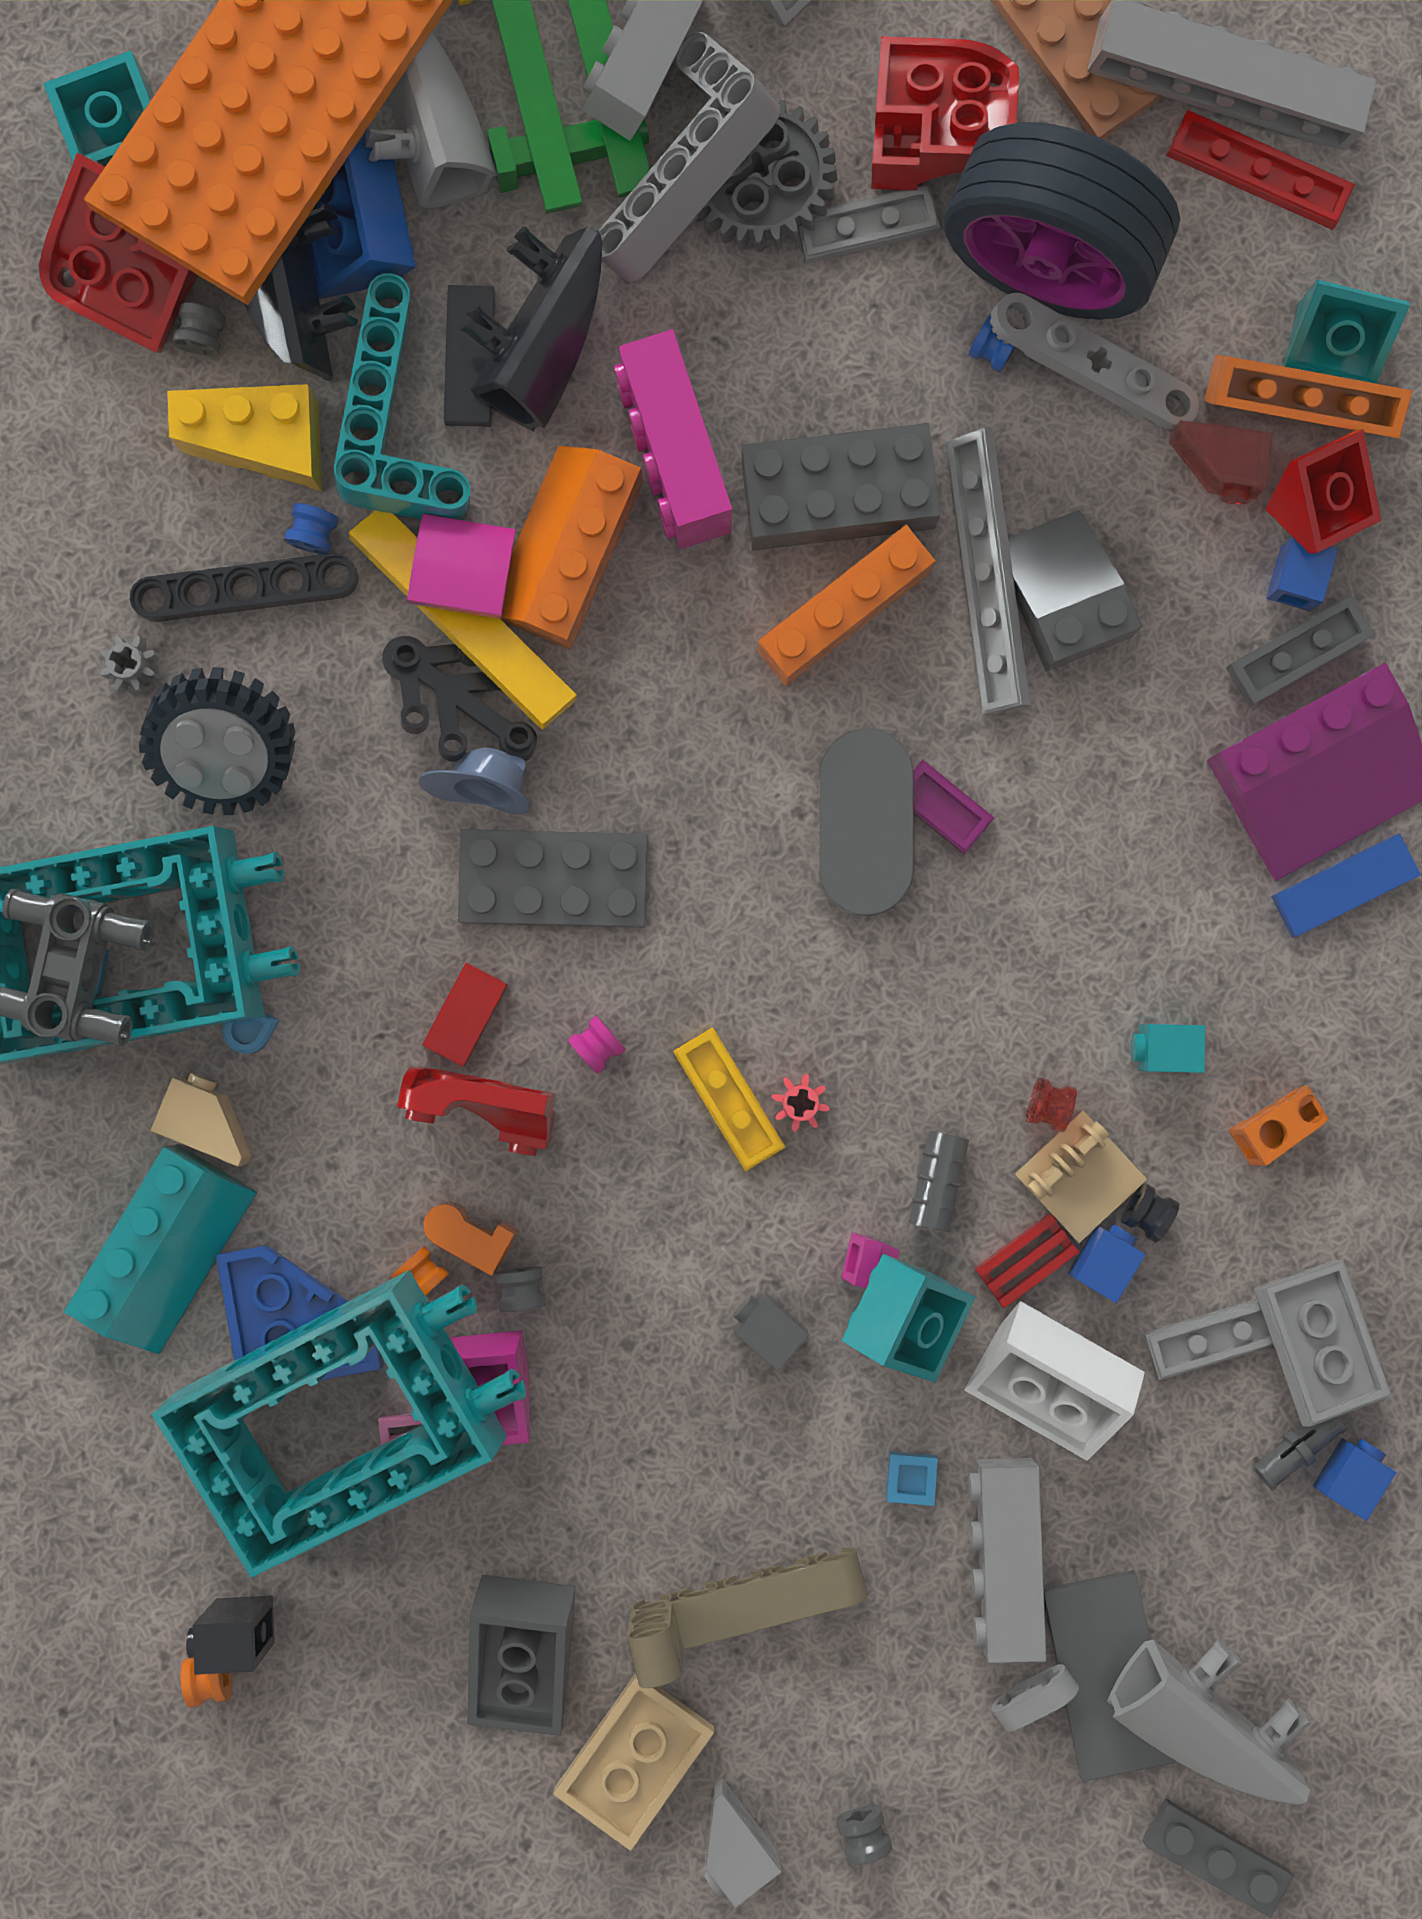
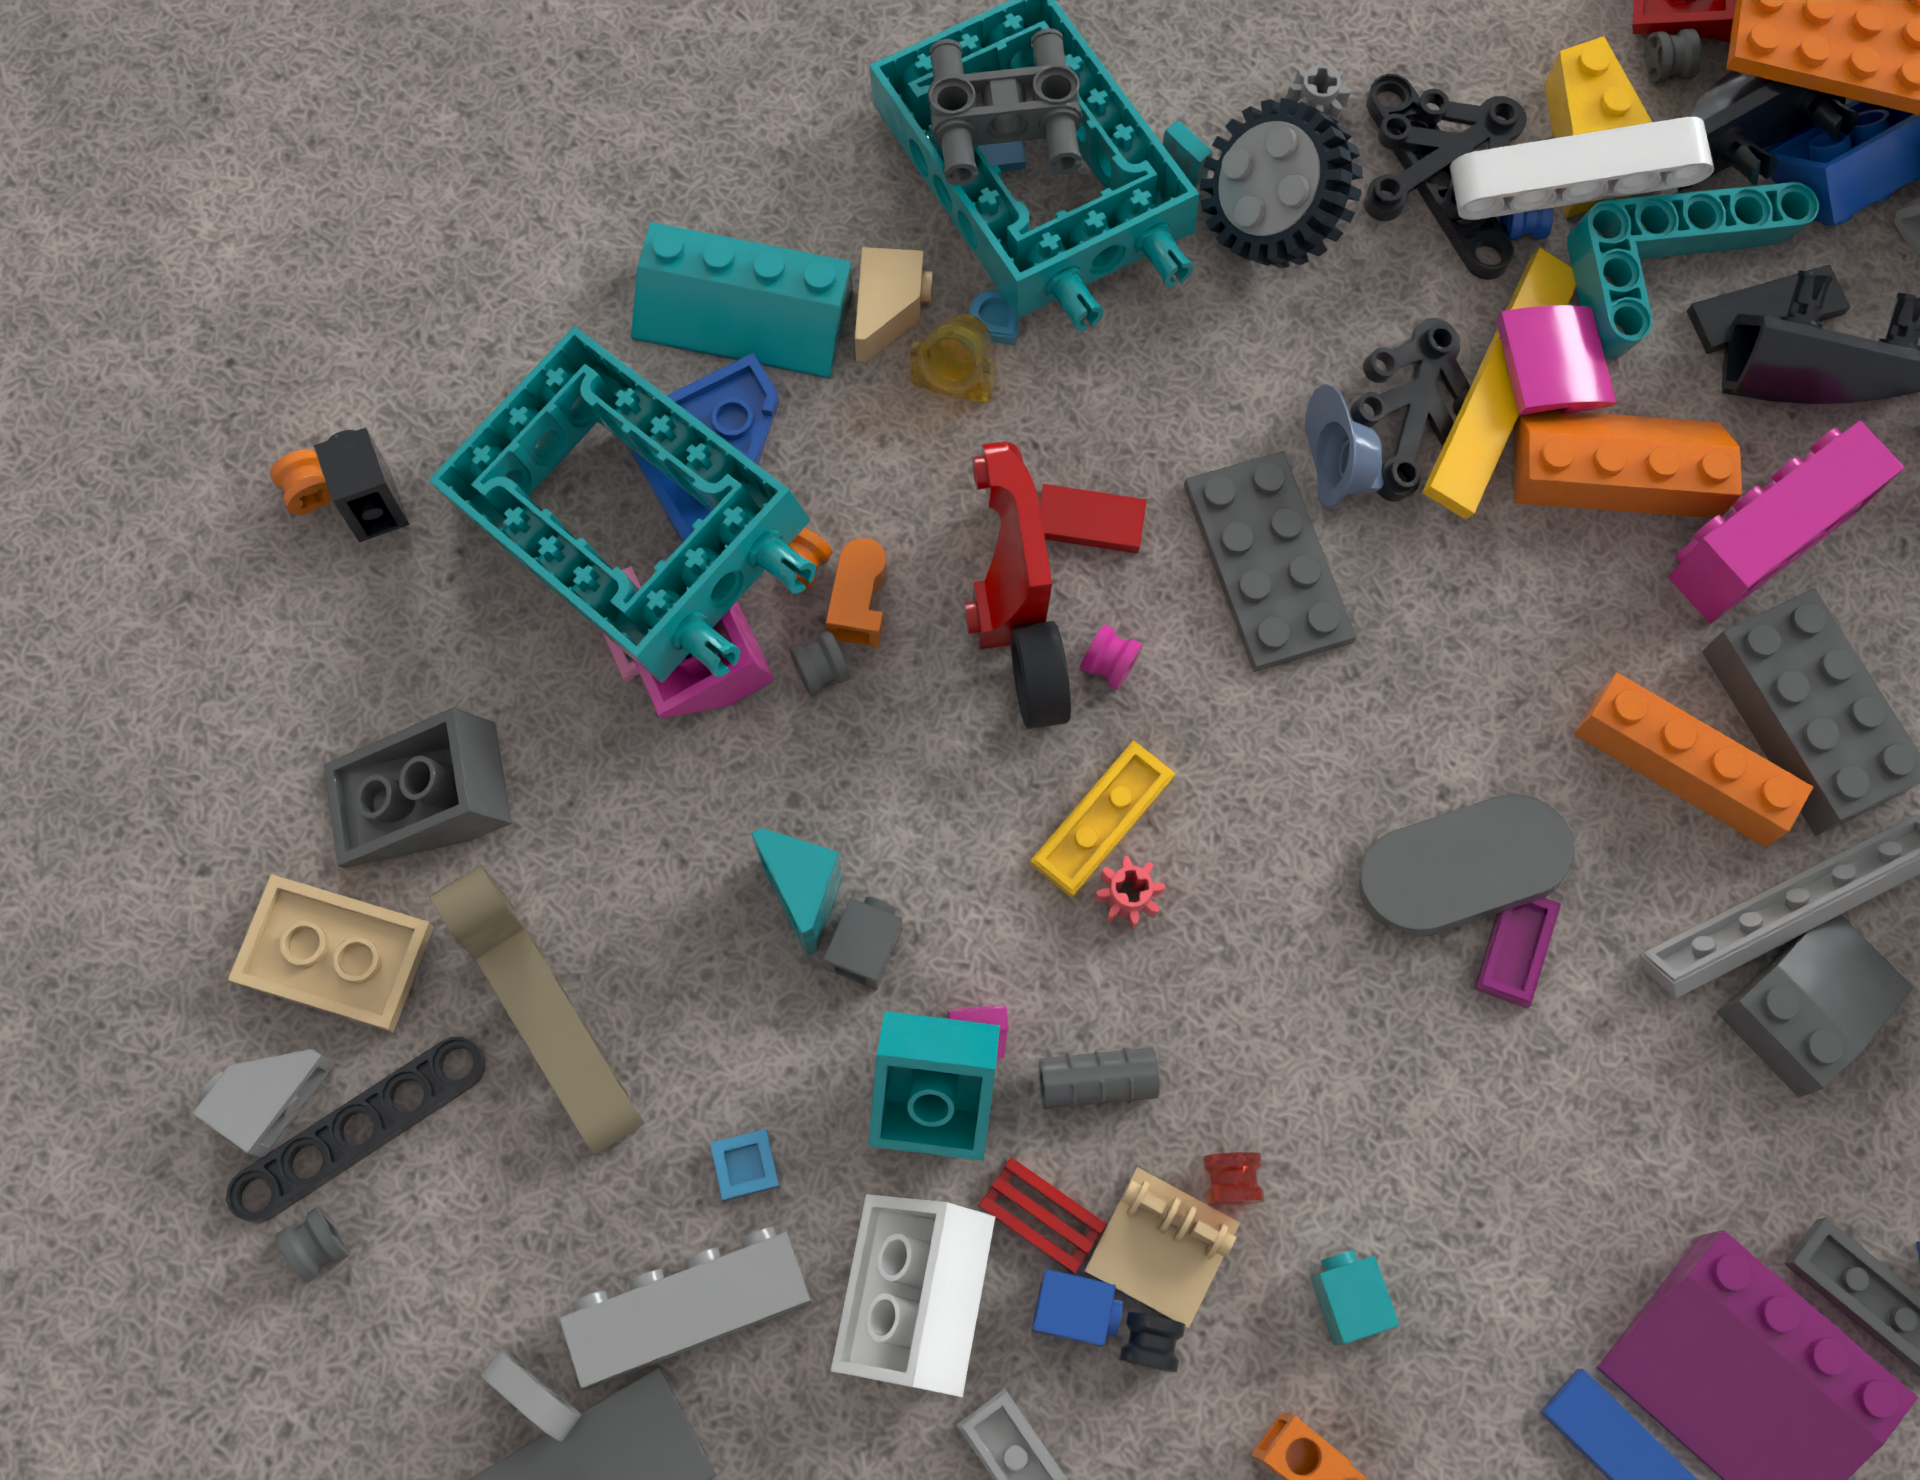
camera: 65 degrees right, 15 degrees down
none -> black beam [226,1037,486,1223]
none -> teal slope [751,828,843,956]
none -> clear yellow piece [910,314,995,403]
none -> black tyre [1011,621,1071,729]
none -> teal tile [1162,120,1213,188]
none -> black plant [1364,89,1527,221]
none -> white beam [1450,117,1714,220]

